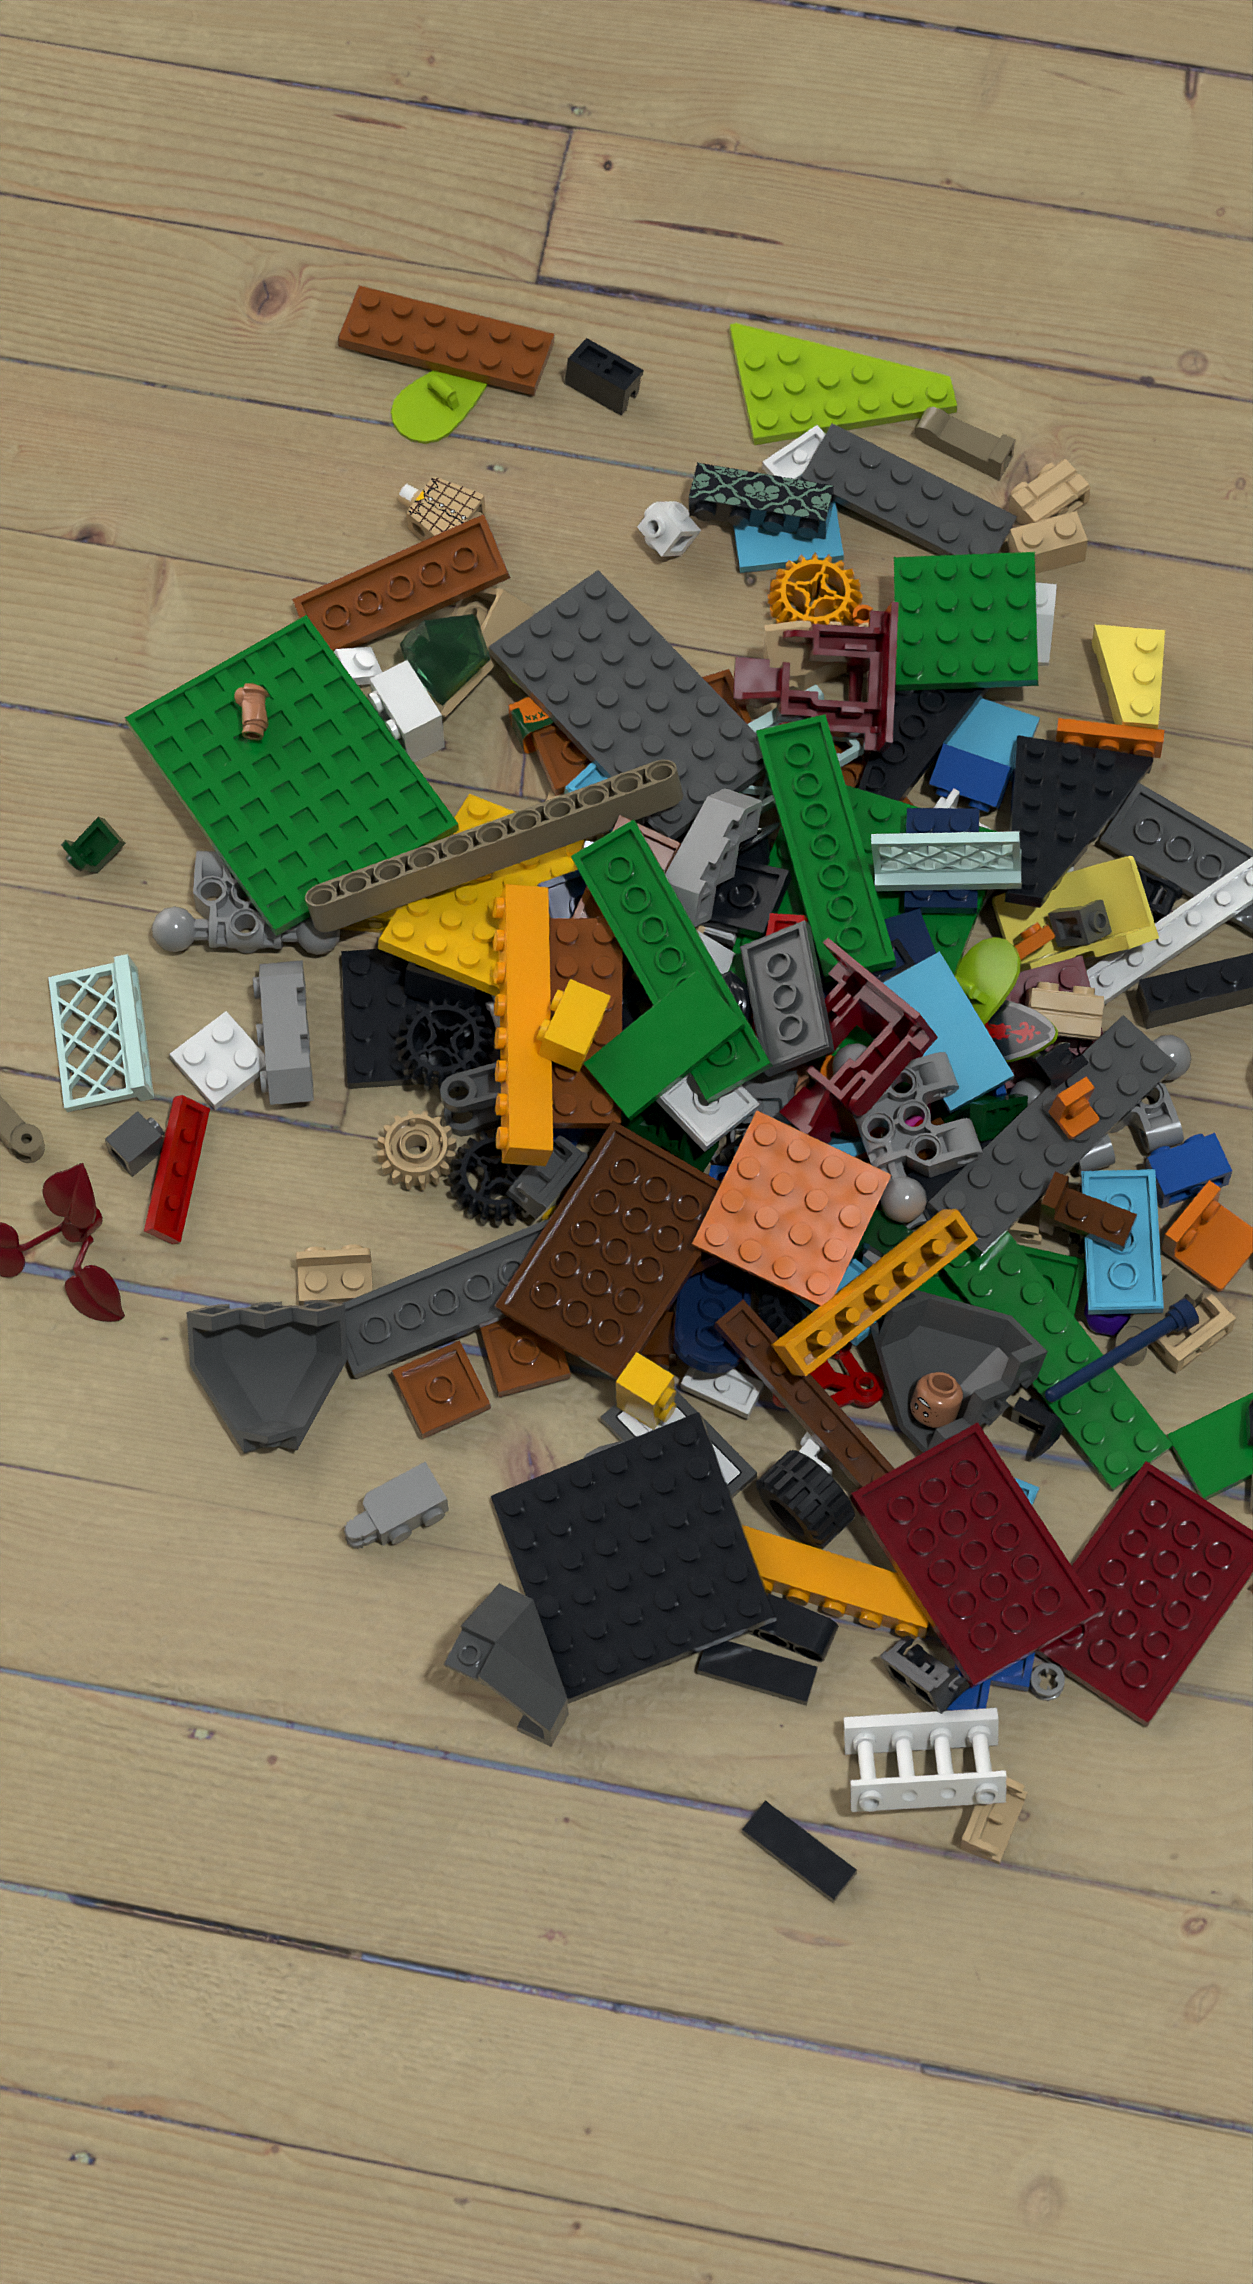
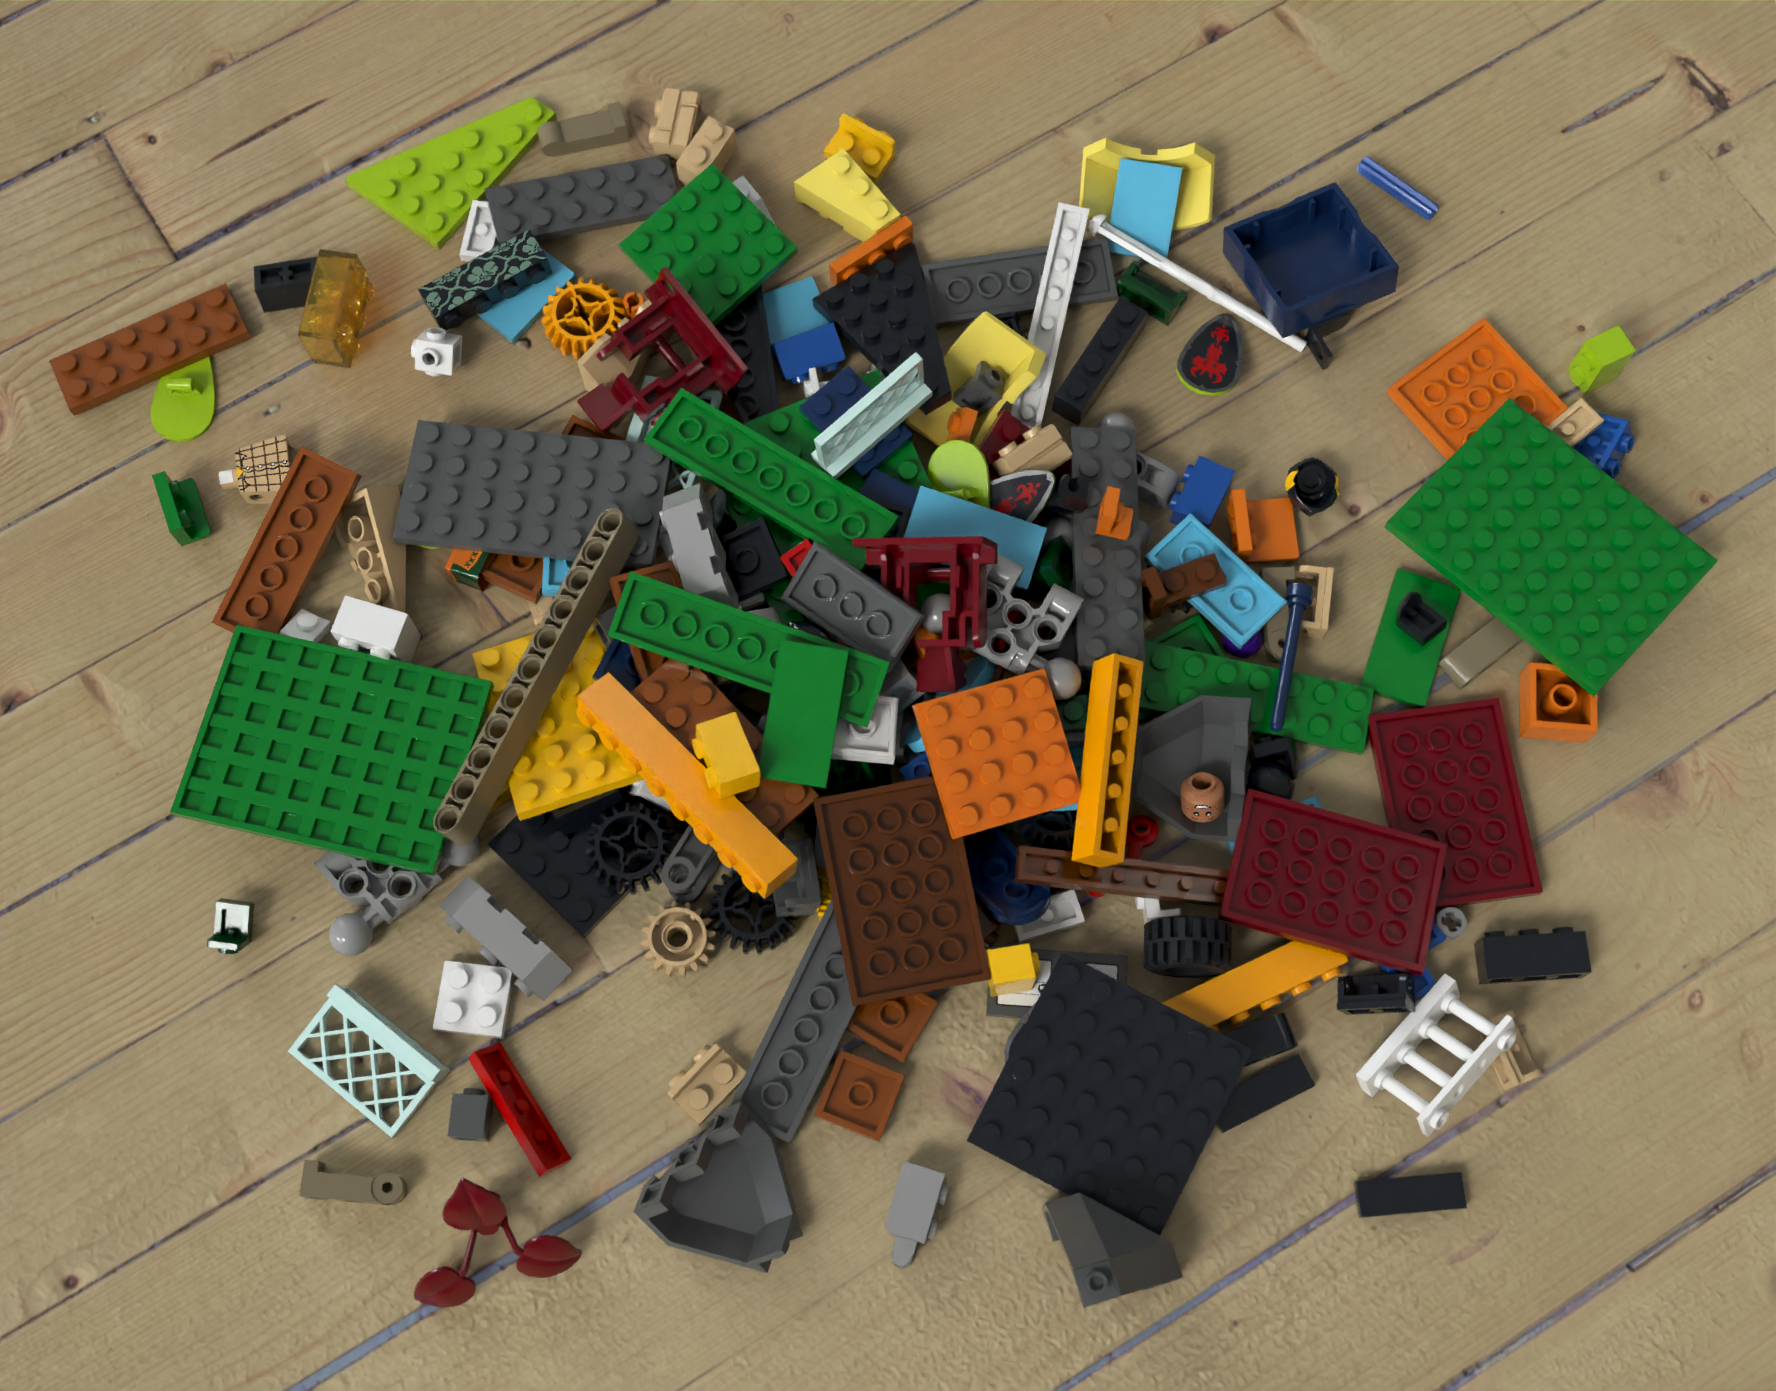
camera: 45 degrees left, 5 degrees up
nougat arm [234,683,269,740] -> none
clear green slope [400,614,491,706] -> none
none -> green bracket [152,471,212,546]
none -> clear yellow brick [298,249,373,368]
none -> yellow bracket [824,113,896,184]
none -> black hair [1246,760,1295,800]
none -> black brick [1474,927,1592,985]

